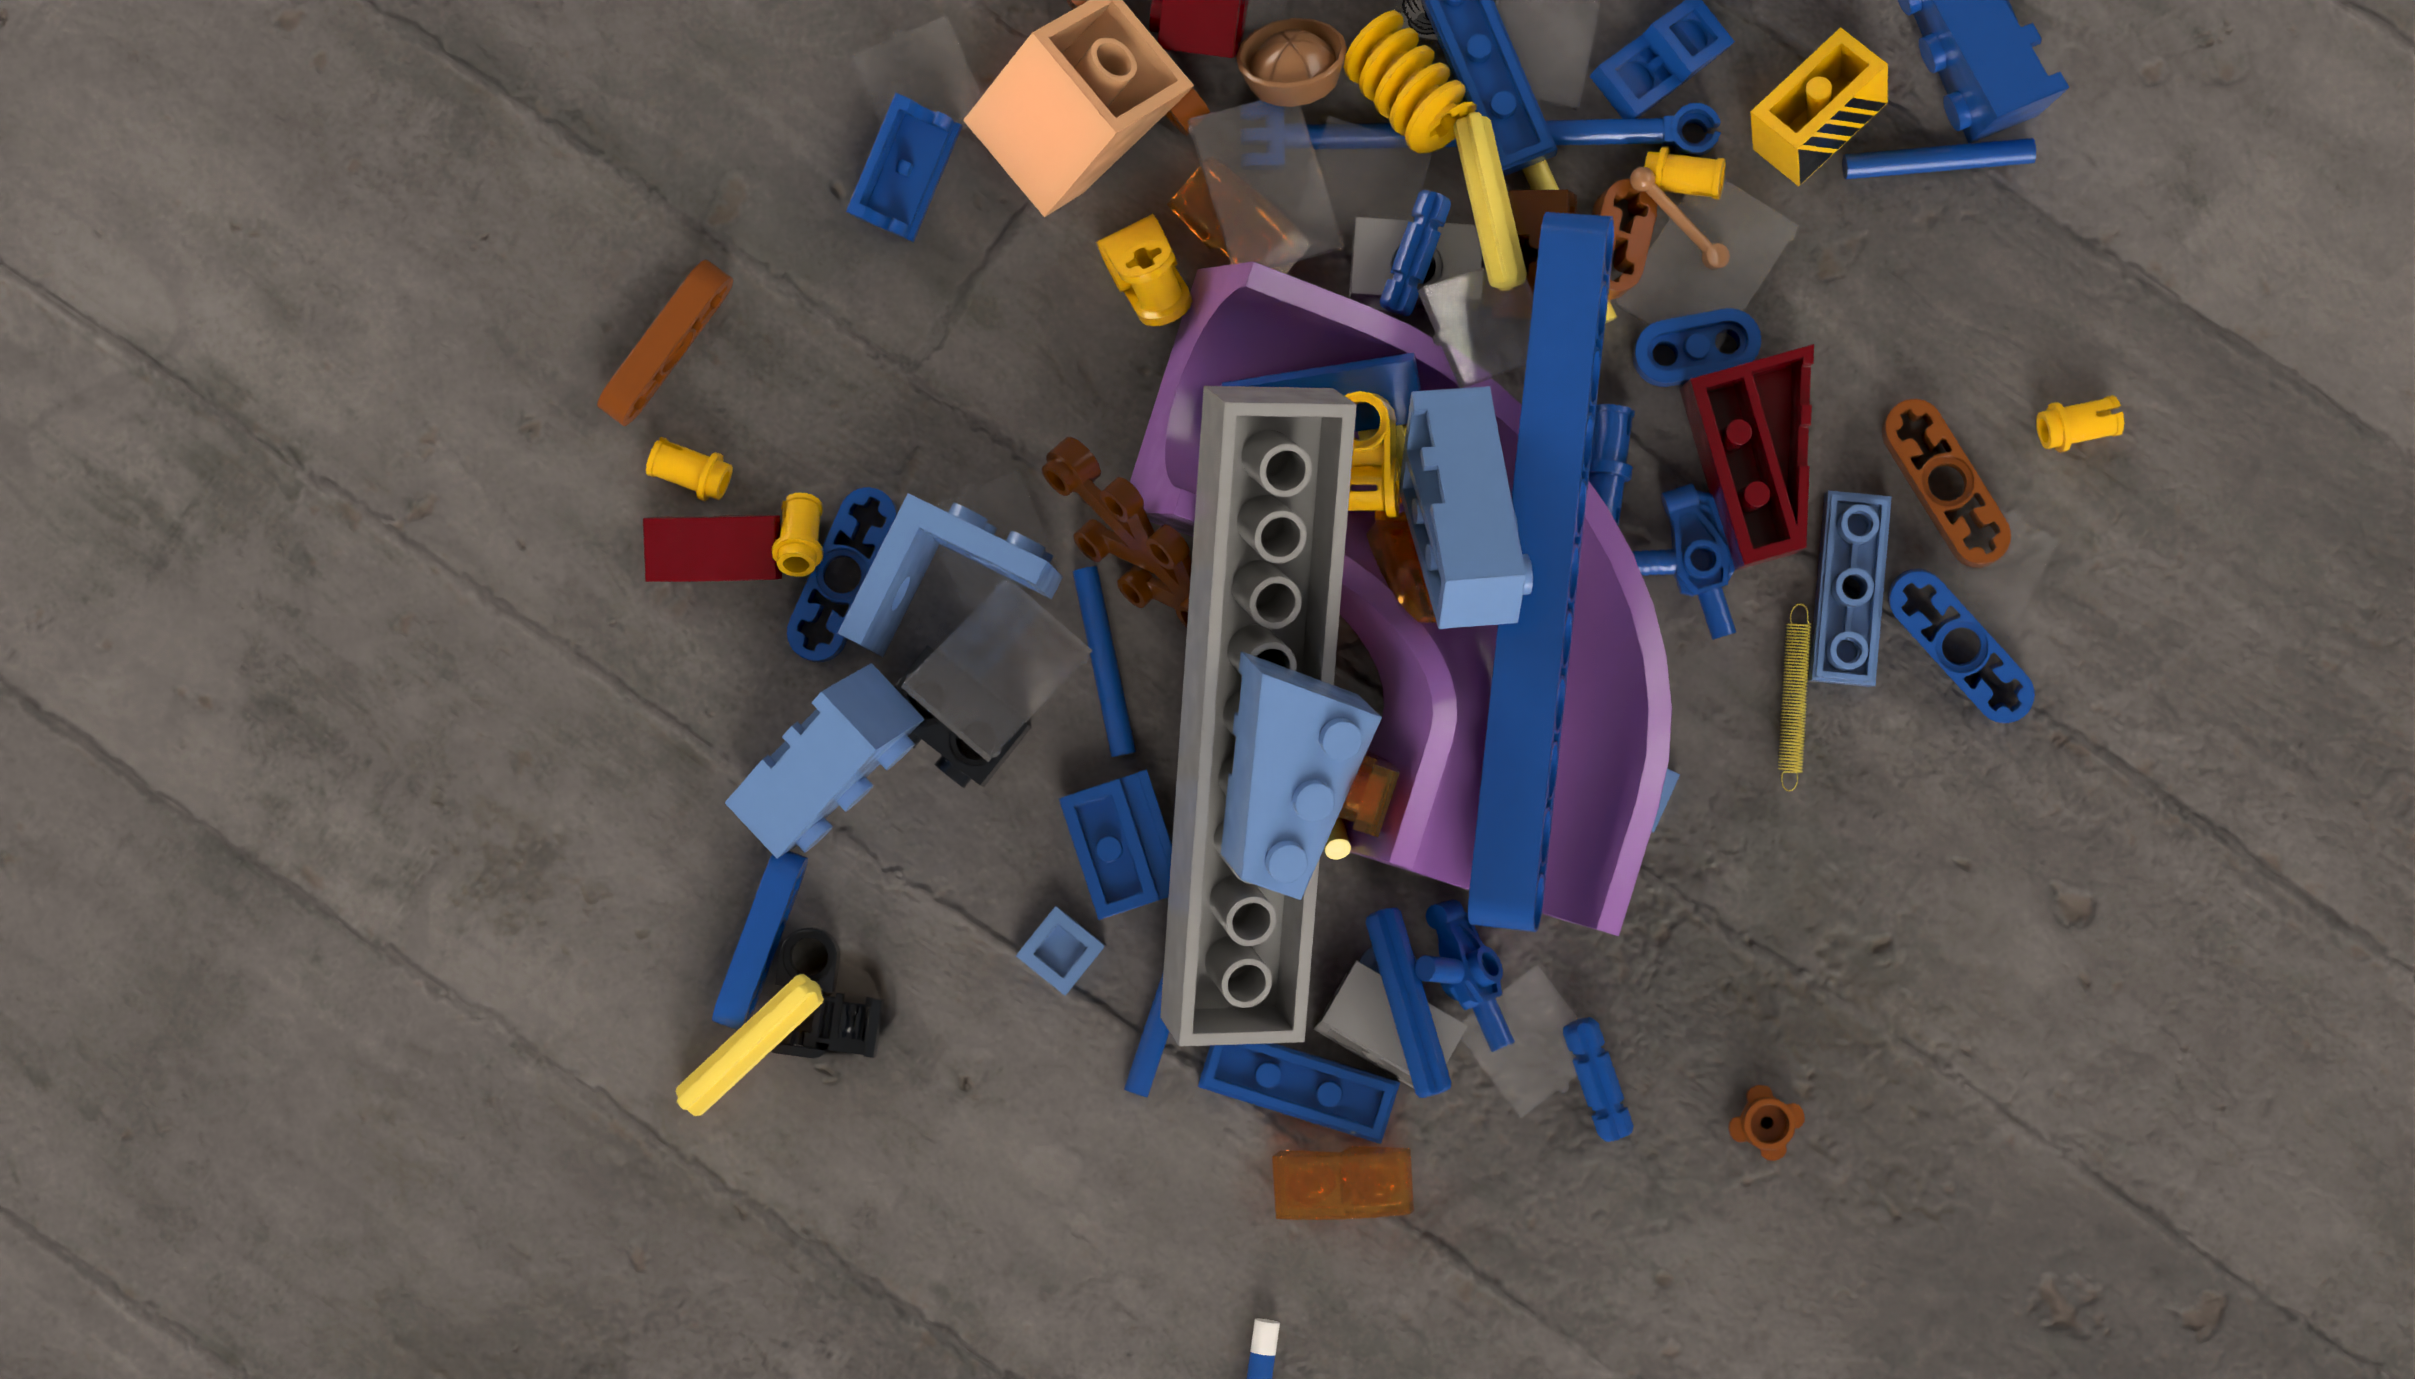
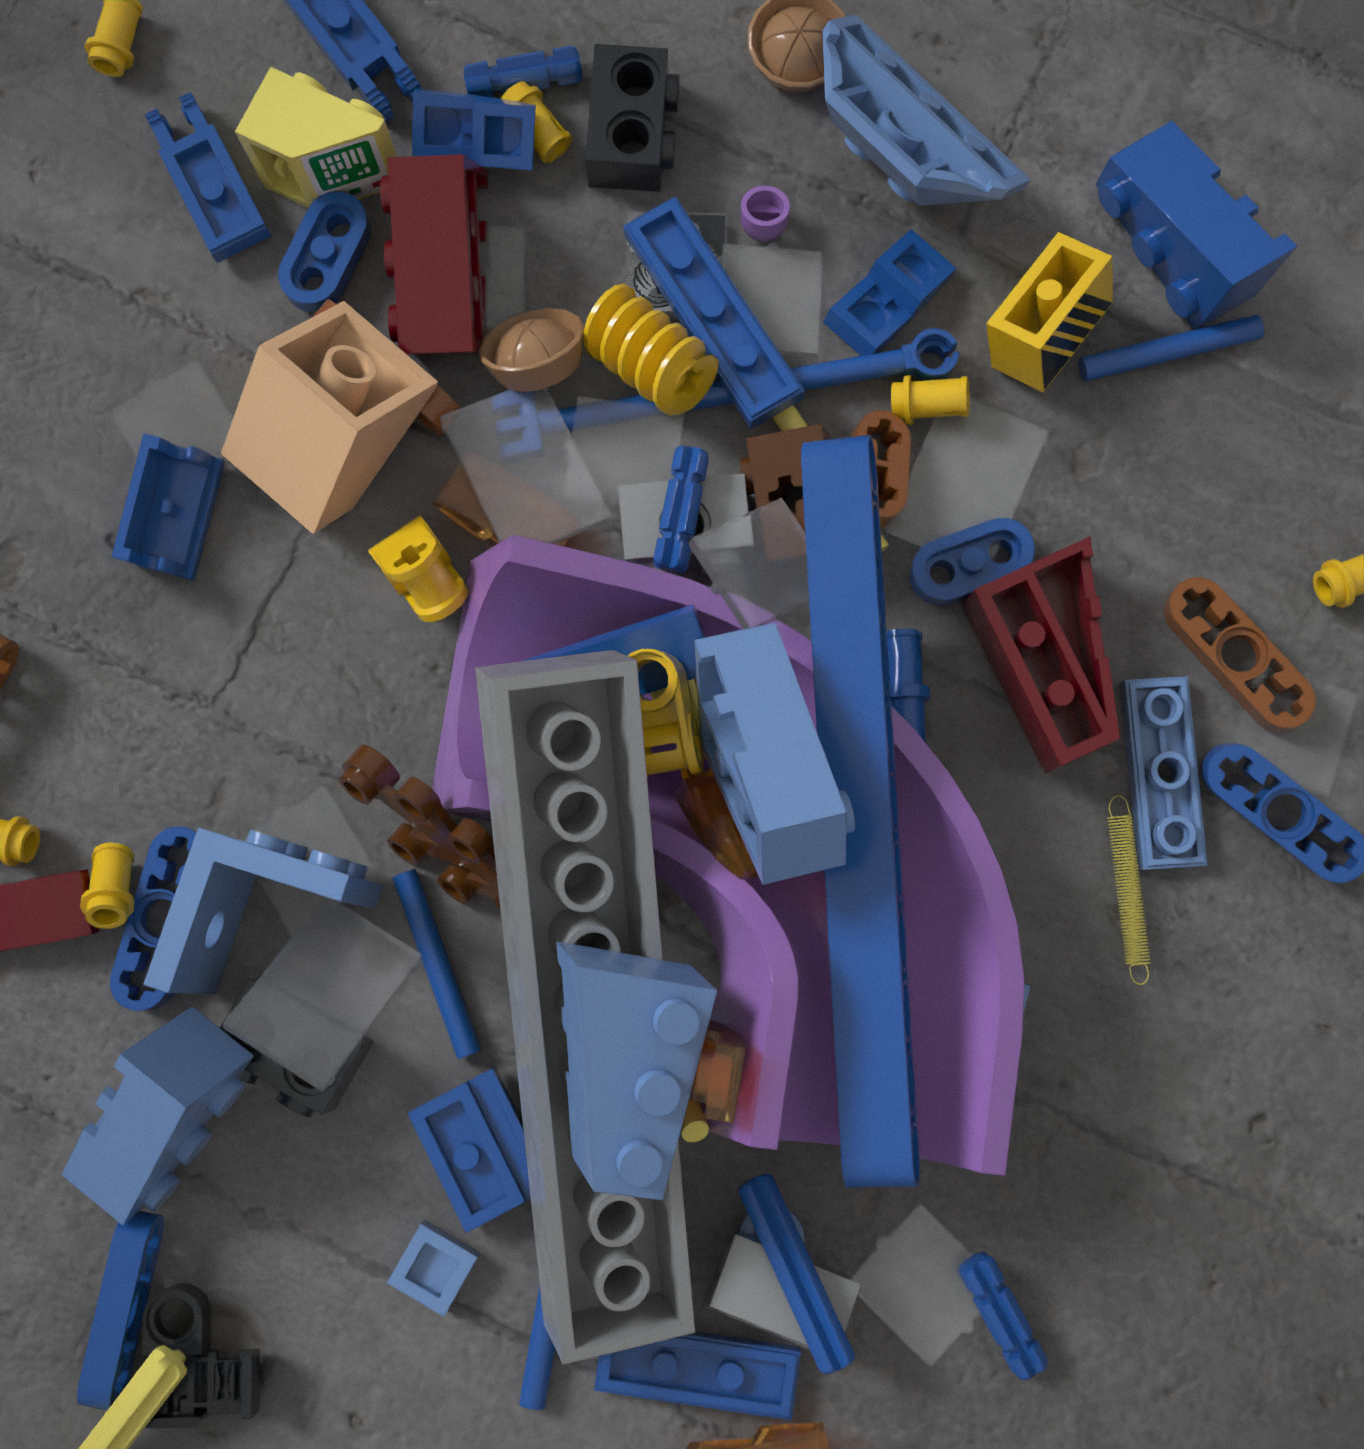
camera: 10 degrees left, 5 degrees down
blue piece [1415,899,1515,1052] -> none
light yellow axle [1454,112,1527,291] -> none
medium nougat hinge [1630,167,1730,270] -> none
blue piece [1632,483,1736,640] -> none
dark orange plate [1728,1085,1805,1161] -> none

